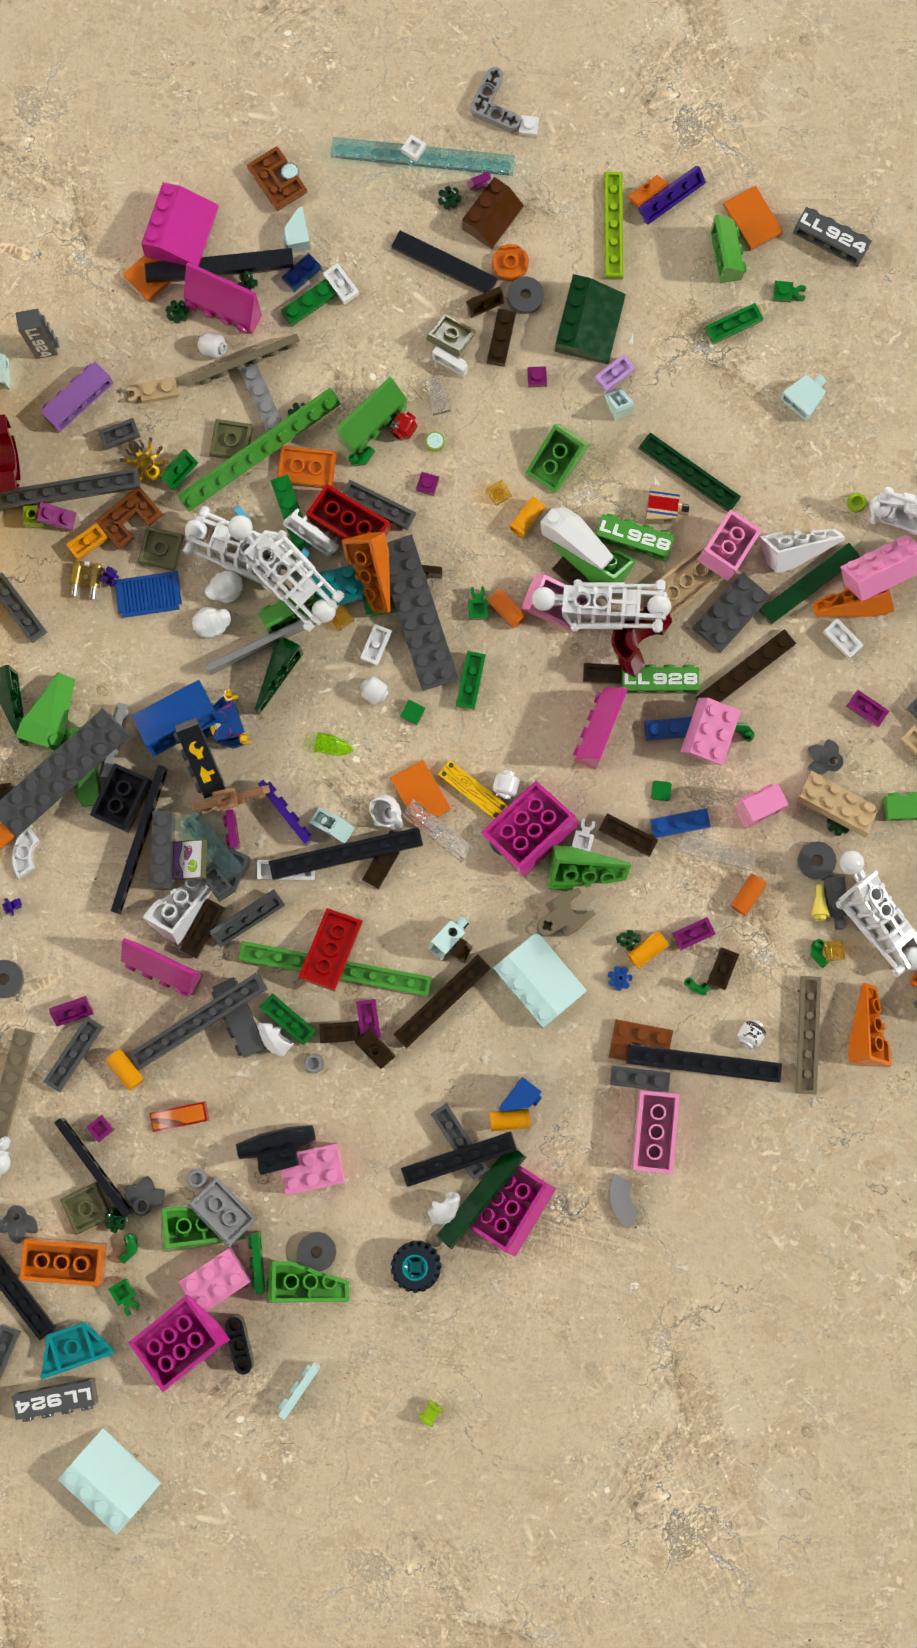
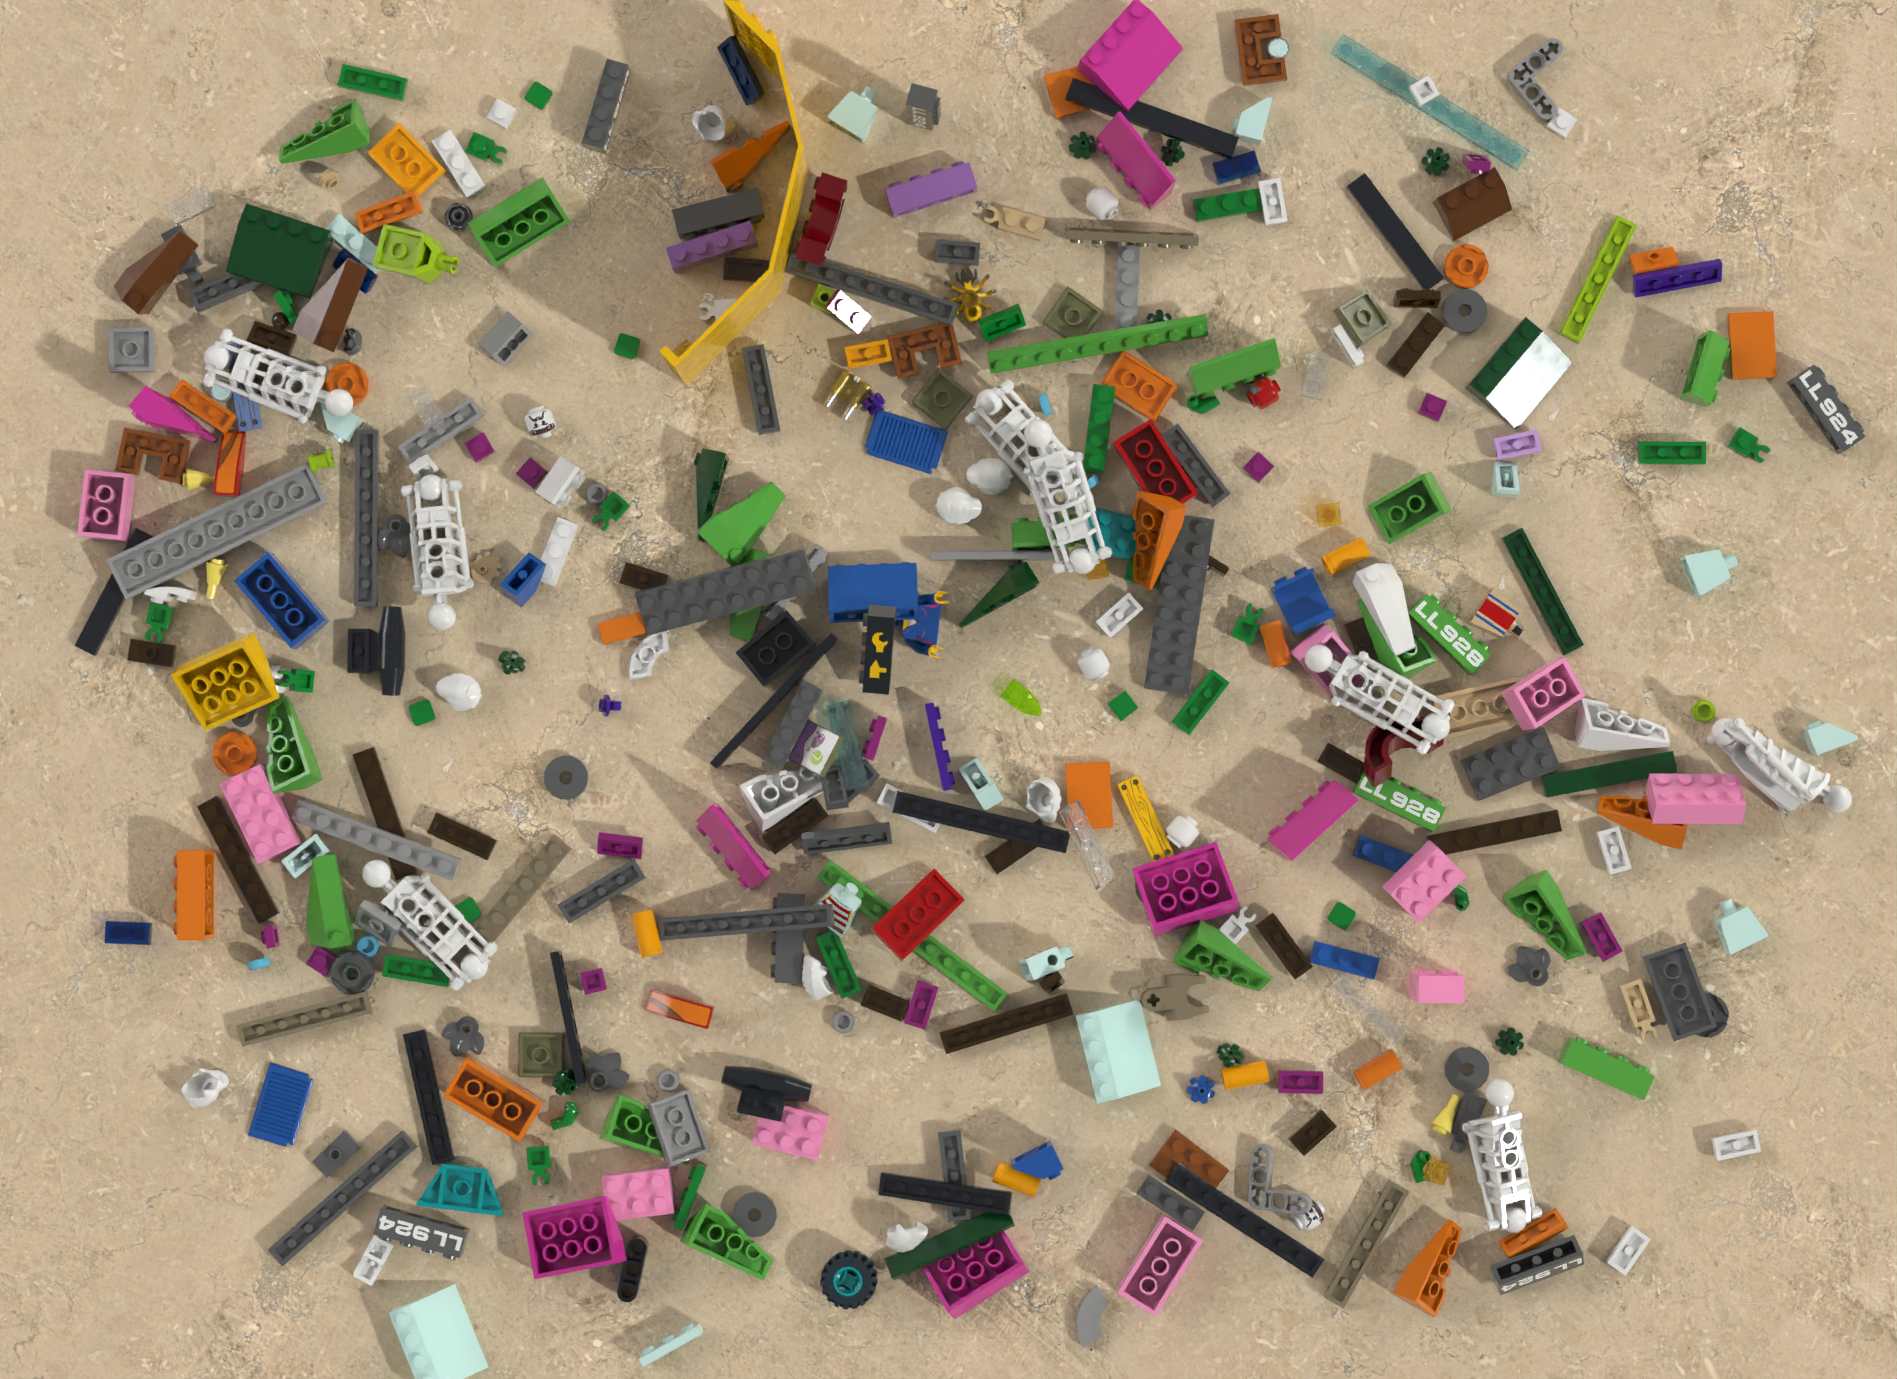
camera: 25 degrees right, 5 degrees up
medium nougat plate [192,785,270,814] -> none
white plate [283,509,339,557] -> none
dark brown plate [355,1028,395,1069] -> none
light aqua tile [426,431,444,452] -> none
green arm [684,977,710,996] -> none
tan plate [797,771,879,837] -> none
none -> white slope [352,1235,394,1287]
none -> light aqua torso [814,883,861,938]
none -> light grey beam [1248,1144,1313,1214]
none -> blue panel [1271,567,1336,636]
none -> bright green wedge [1502,870,1586,960]

